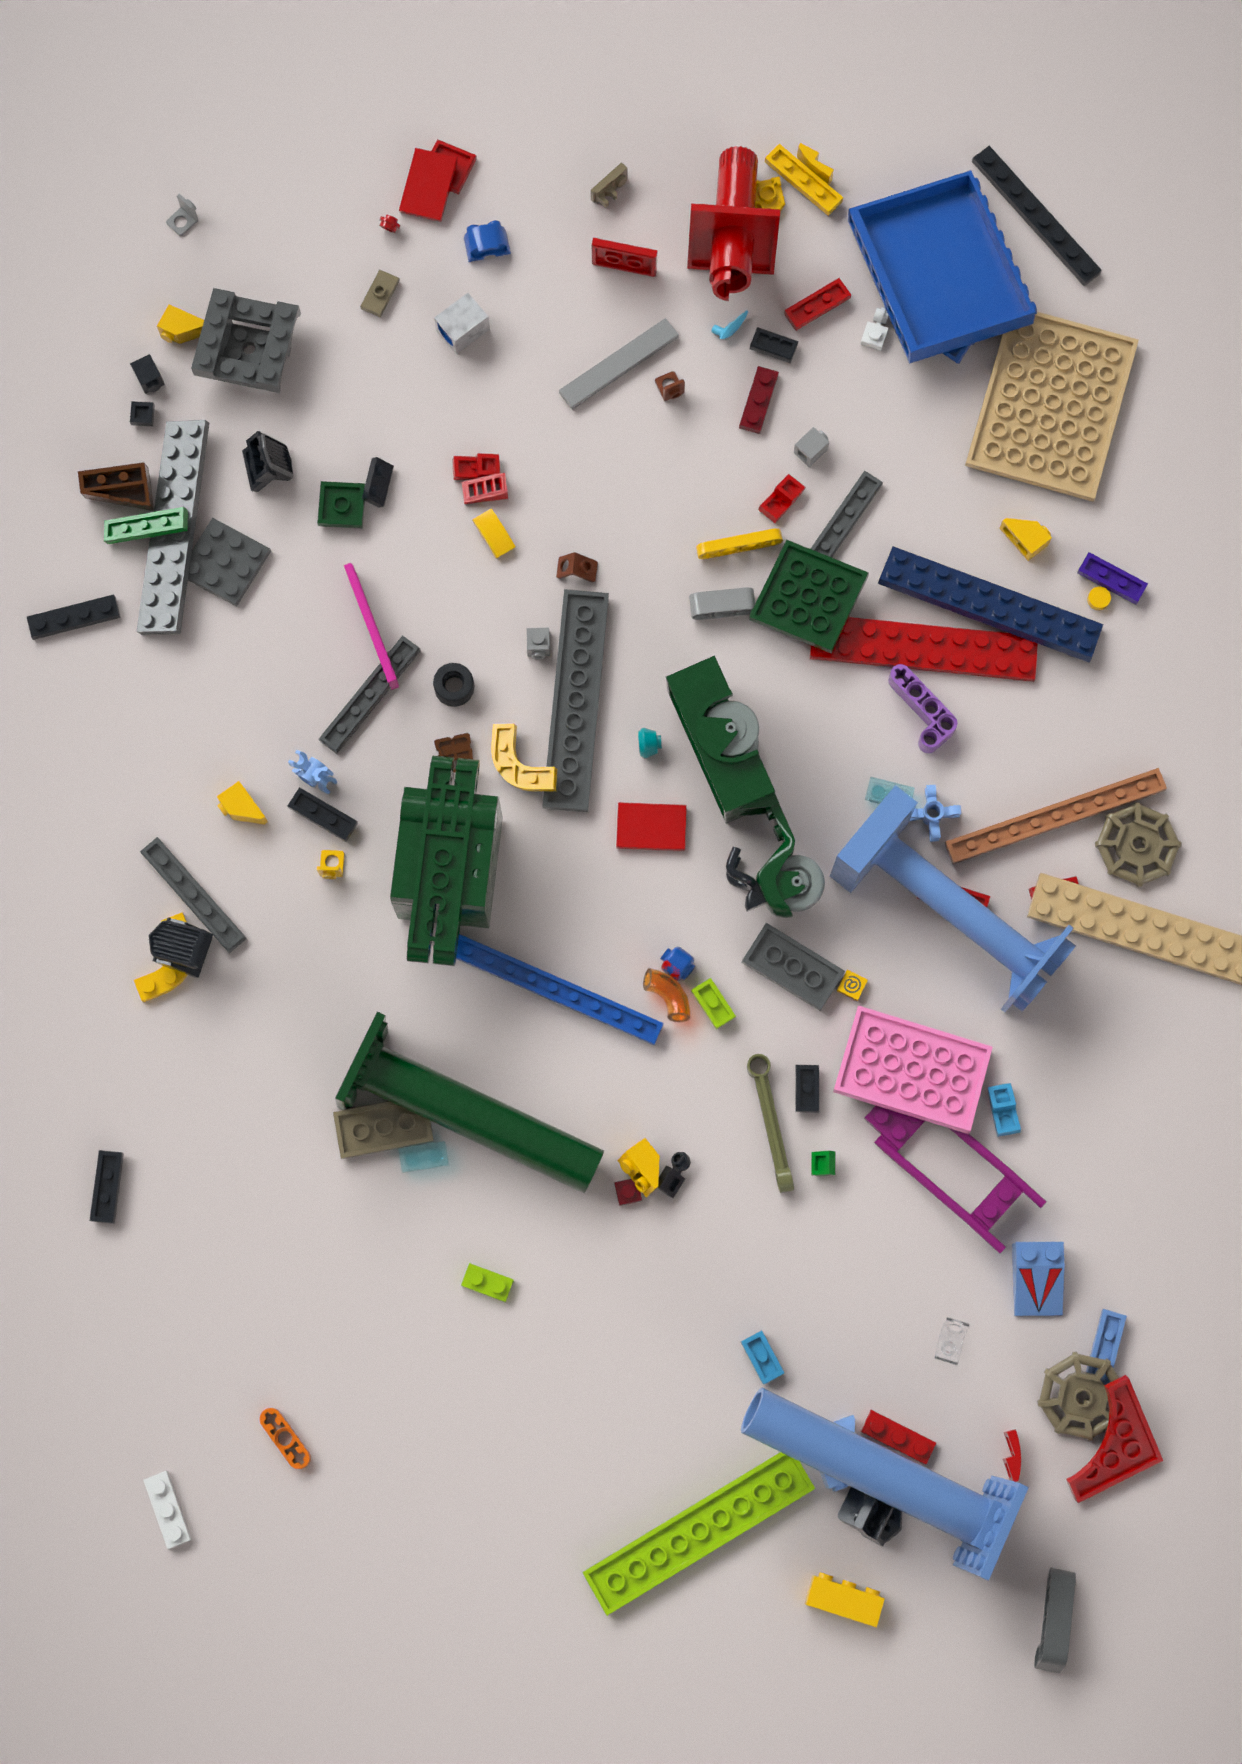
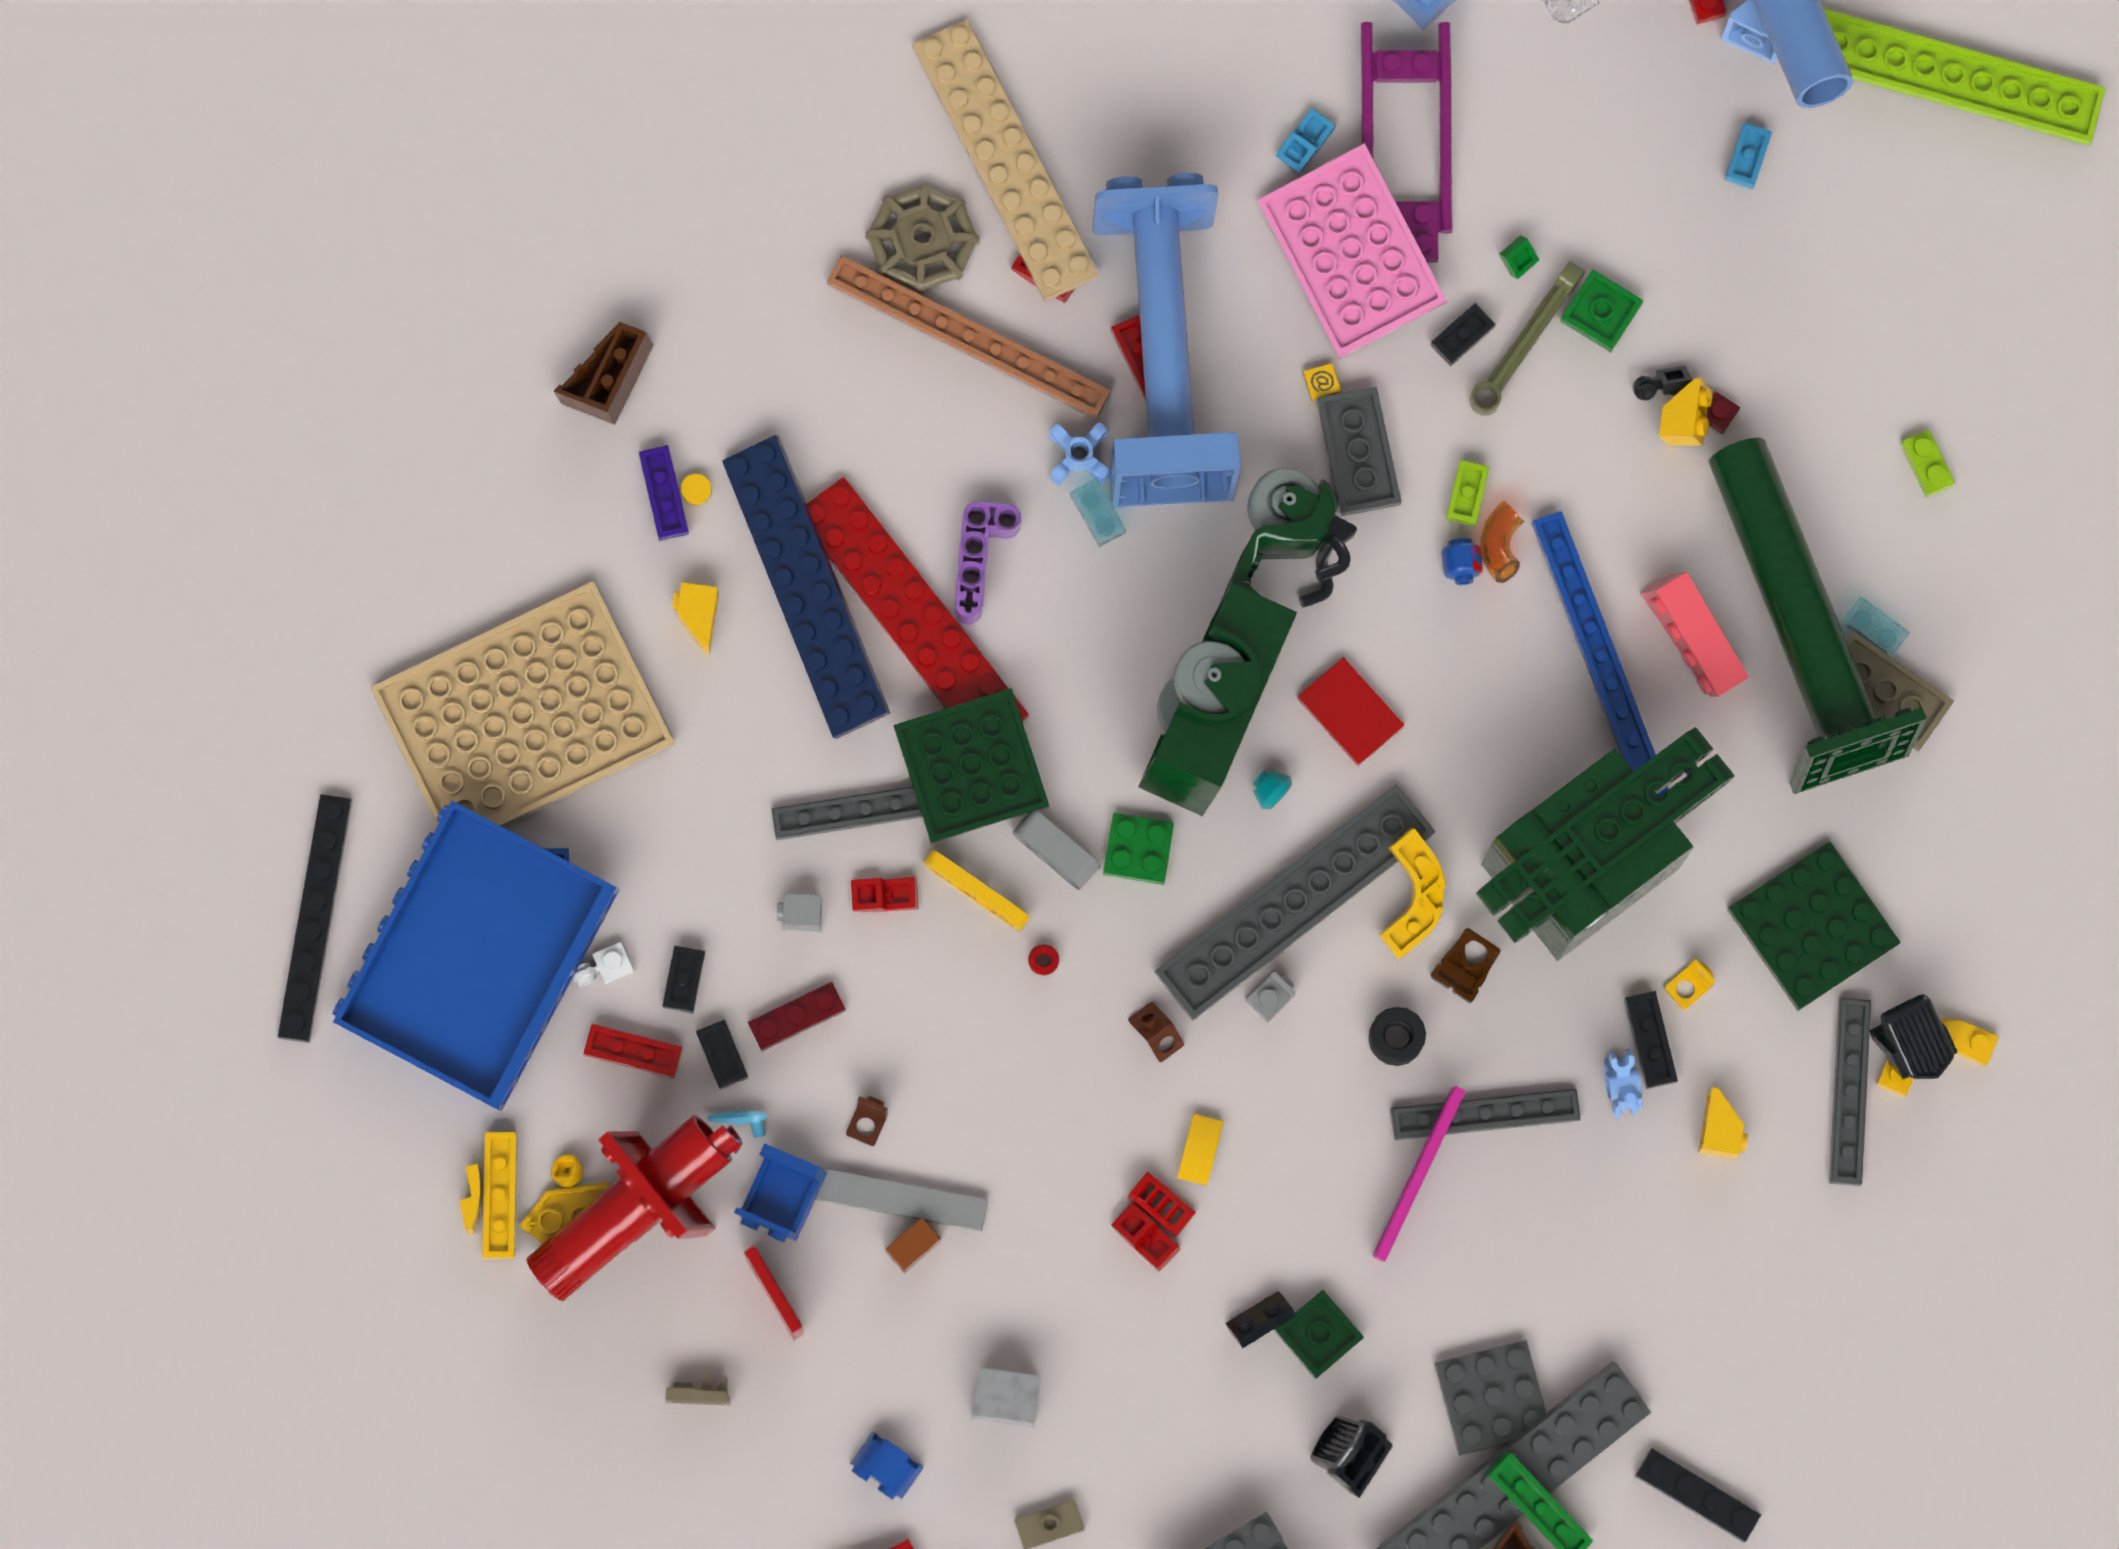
camera: 140 degrees left, 0 degrees up
none -> yellow tile [551,1154,584,1187]
none -> reddish brown wedge [553,322,654,425]
none -> black plate [662,945,705,1014]
none -> blue panel [734,1143,828,1242]
none -> dark orange piece [885,1217,941,1273]
none -> red plate [1028,944,1059,976]
none -> green plate [1103,813,1174,885]
none -> green plate [1560,269,1644,352]
none -> coral wedge [1641,572,1749,697]
none -> dark green plate [1727,841,1901,1011]

